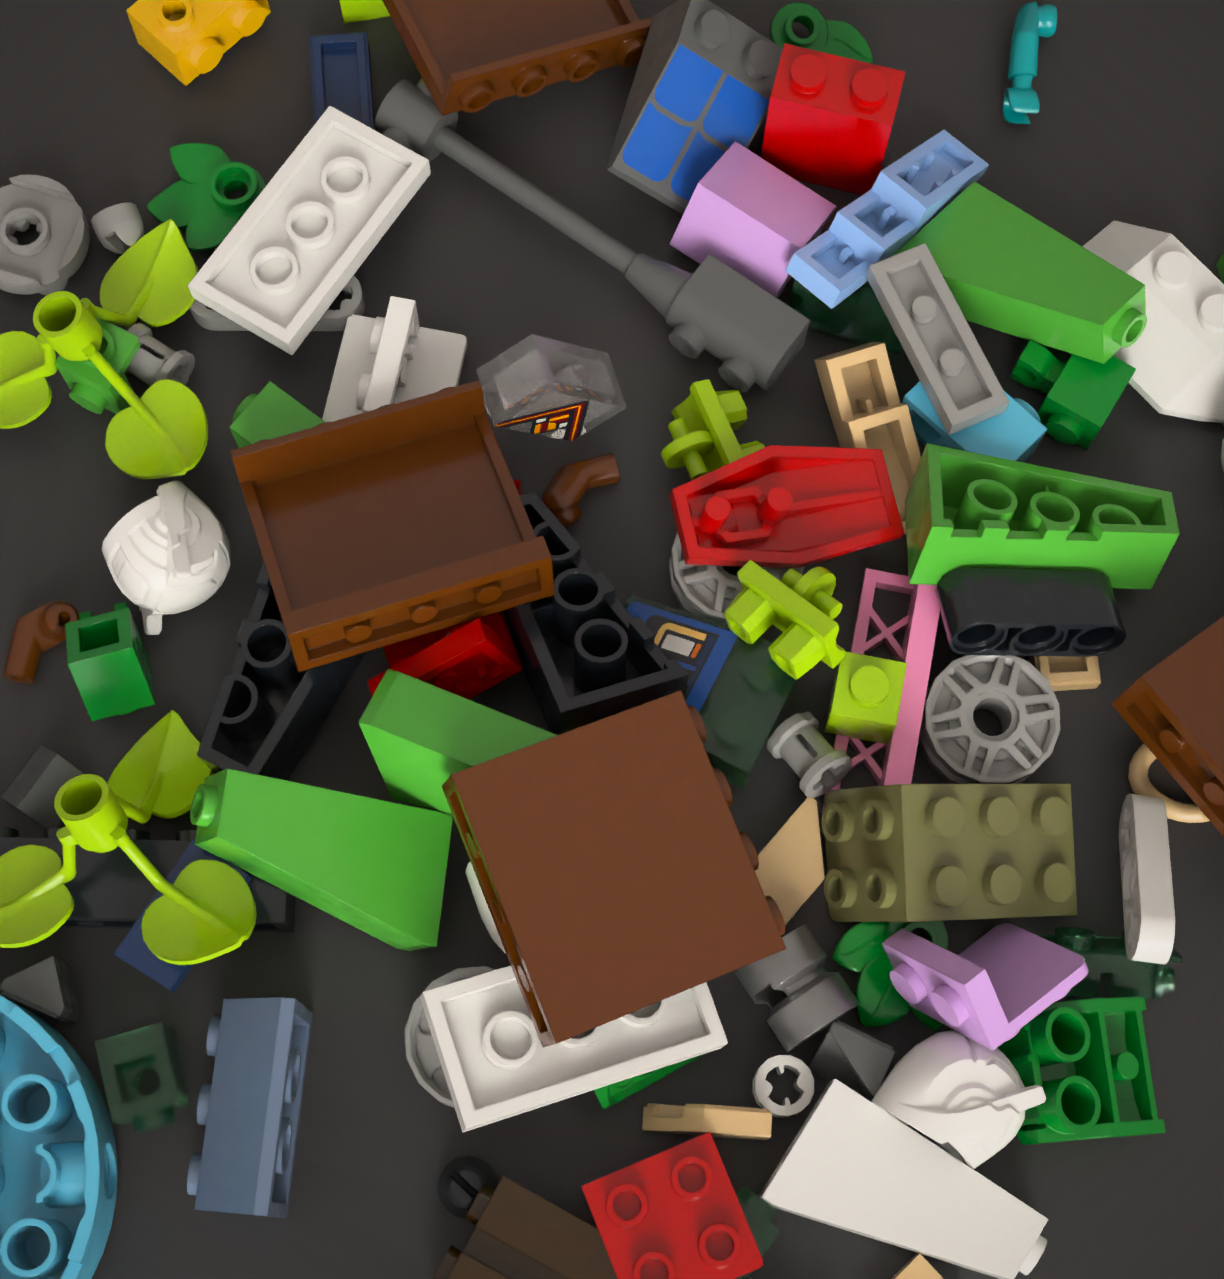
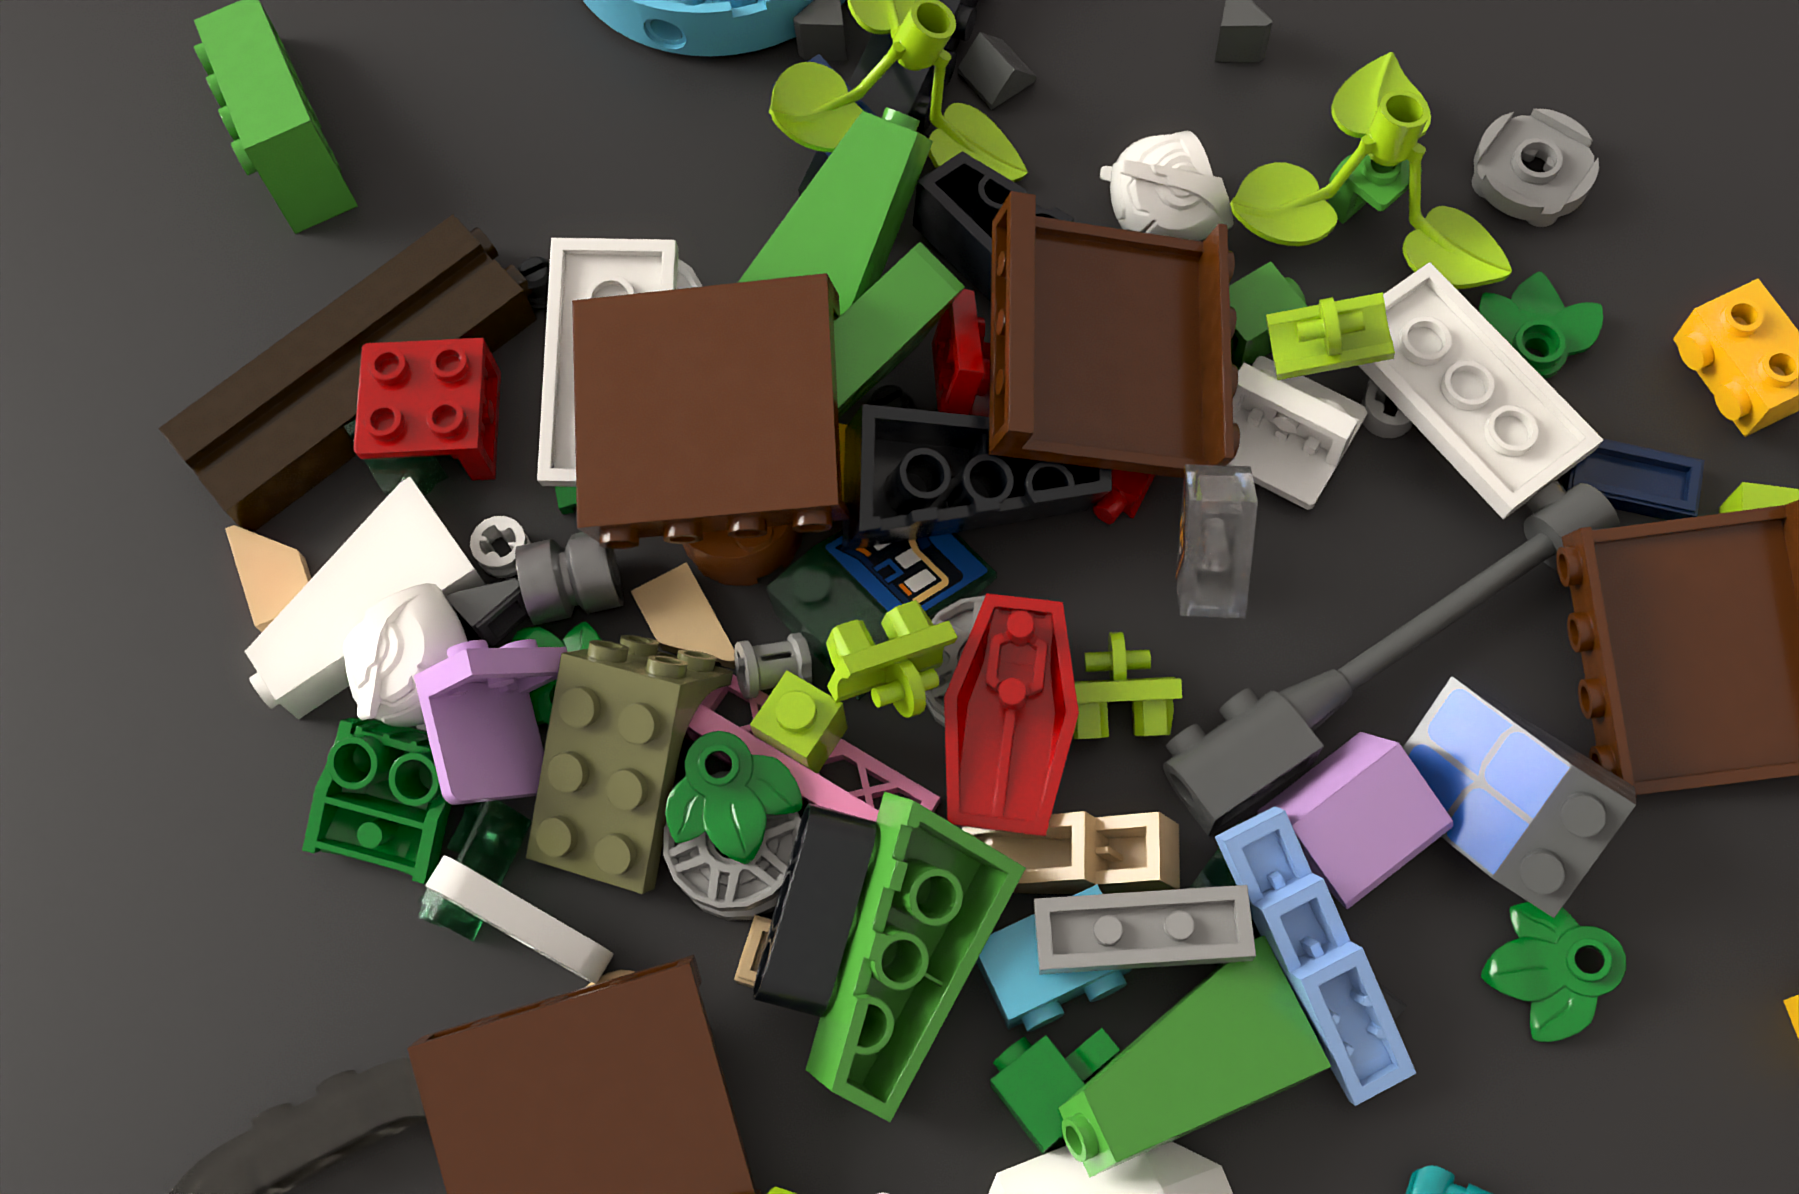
camera: 120 degrees right, 5 degrees down
reddish brown arm [2,601,80,684] -> none
green brick [65,601,155,721] -> none
light grey hinge [91,202,145,254] -> none
clear green brick [94,1022,190,1134] -> none
light grey bush [124,323,195,386] -> none
sand blue slope [187,997,313,1218] -> none
reddish brown arm [542,453,620,527] -> none
tan tile [642,1103,772,1141] -> none
red brick [761,43,906,195] -> none
none -> green plate [665,731,802,864]
none -> lime hips [1266,292,1395,380]

